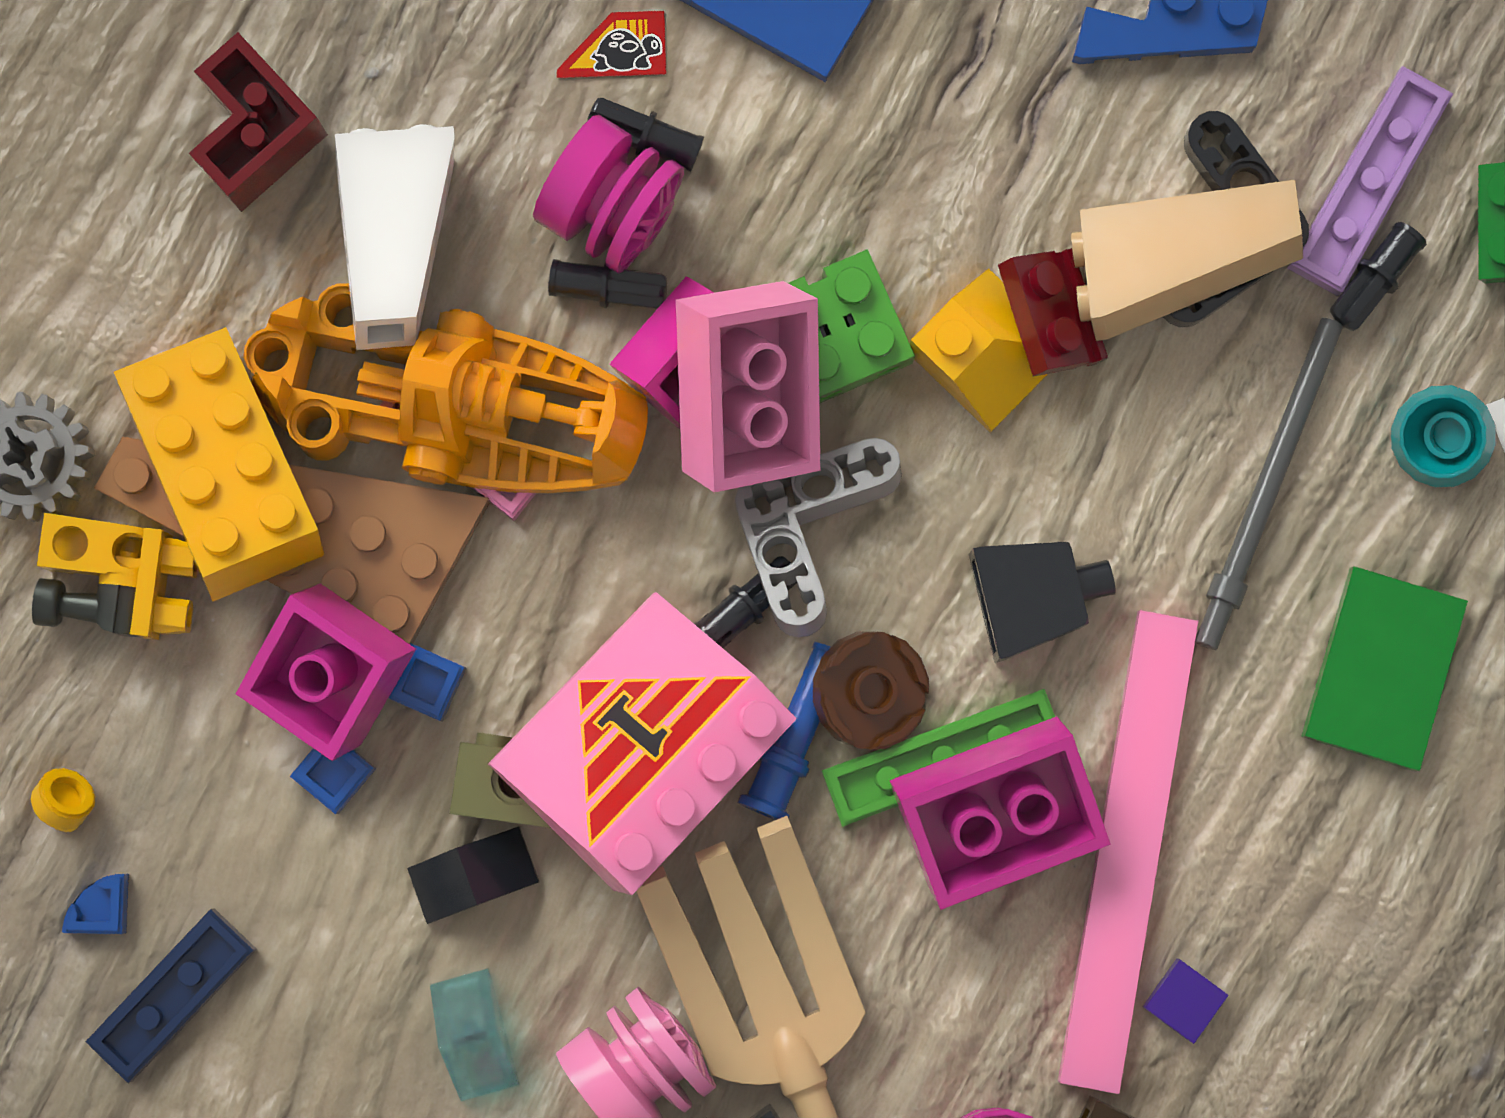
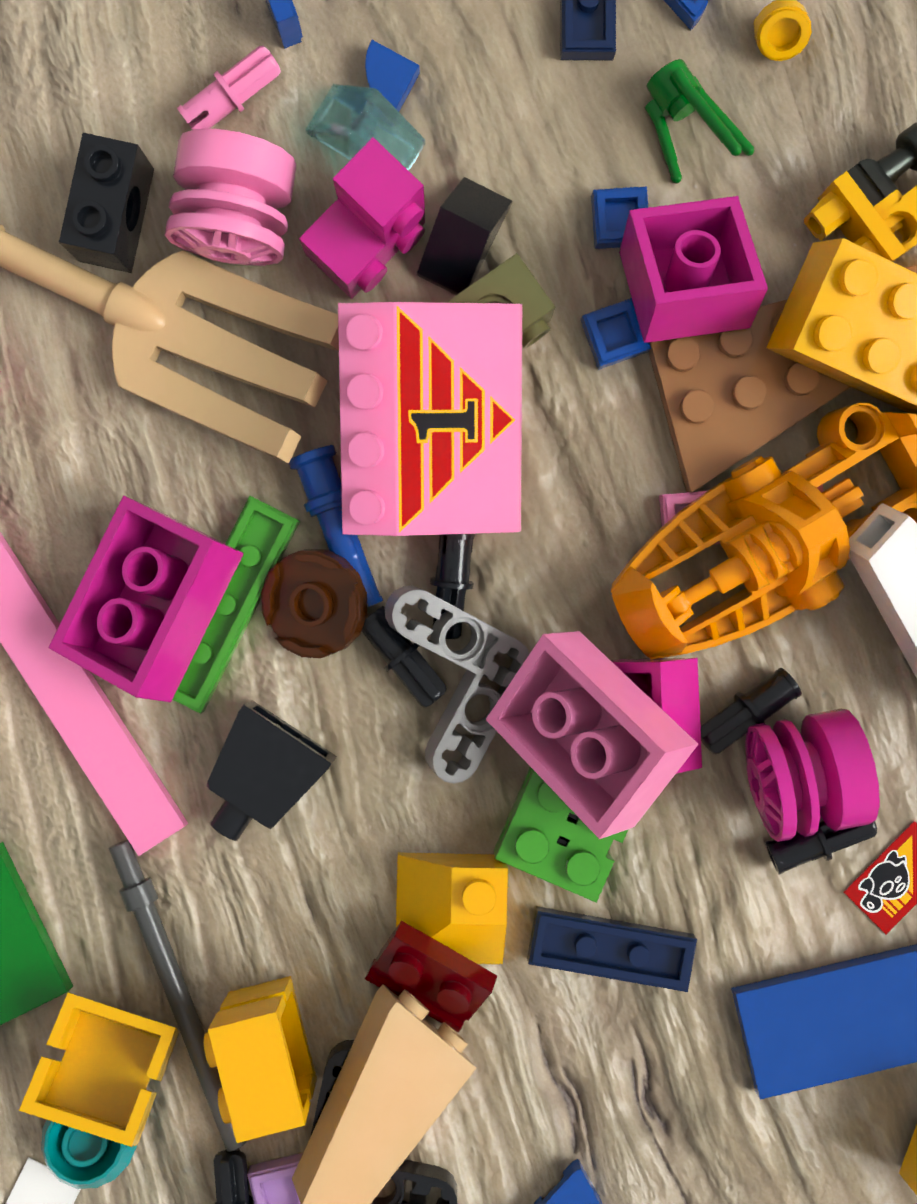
camera: 135 degrees right, 5 degrees up
none -> yellow piece [19,993,180,1147]
none -> yellow piece [204,976,317,1143]
none -> dark pink brick [299,137,425,299]
none -> black axle [362,606,447,708]
none -> blue tile [365,40,420,120]
none -> dark blue tile [527,906,697,992]
none -> green plant [644,59,754,184]

